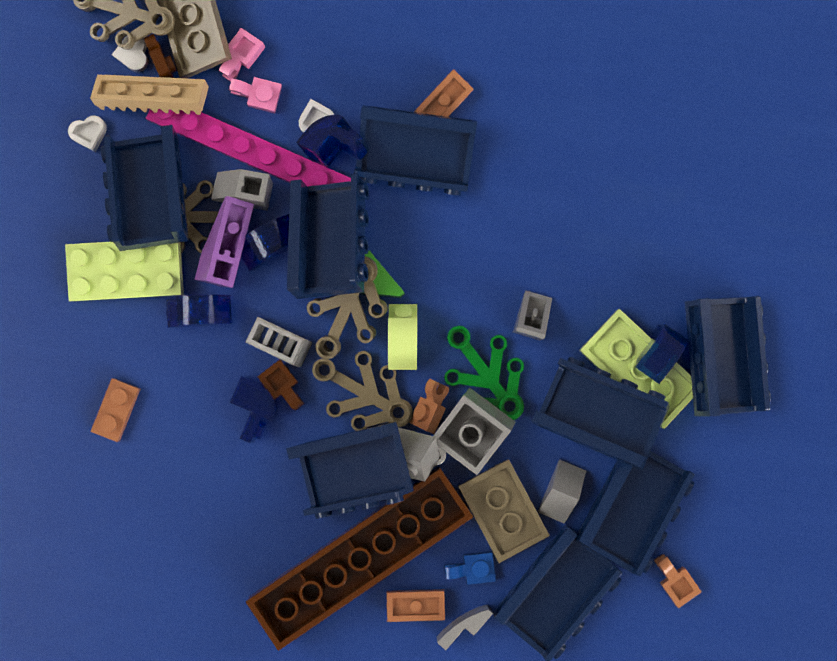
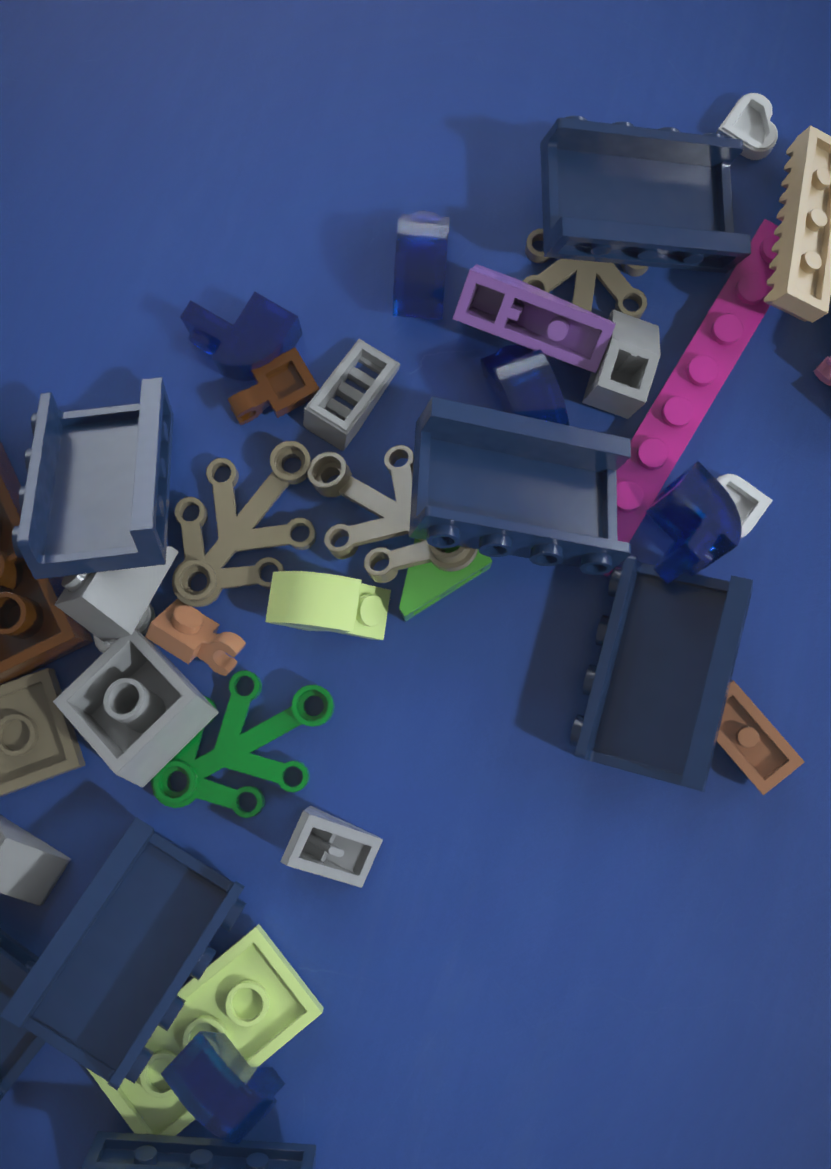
camera: 105 degrees right, 5 degrees down
yellowish green plate [65,242,184,301] -> none
nougat plate [91,378,141,442] -> none
bright pink plate [229,77,282,113] -> none

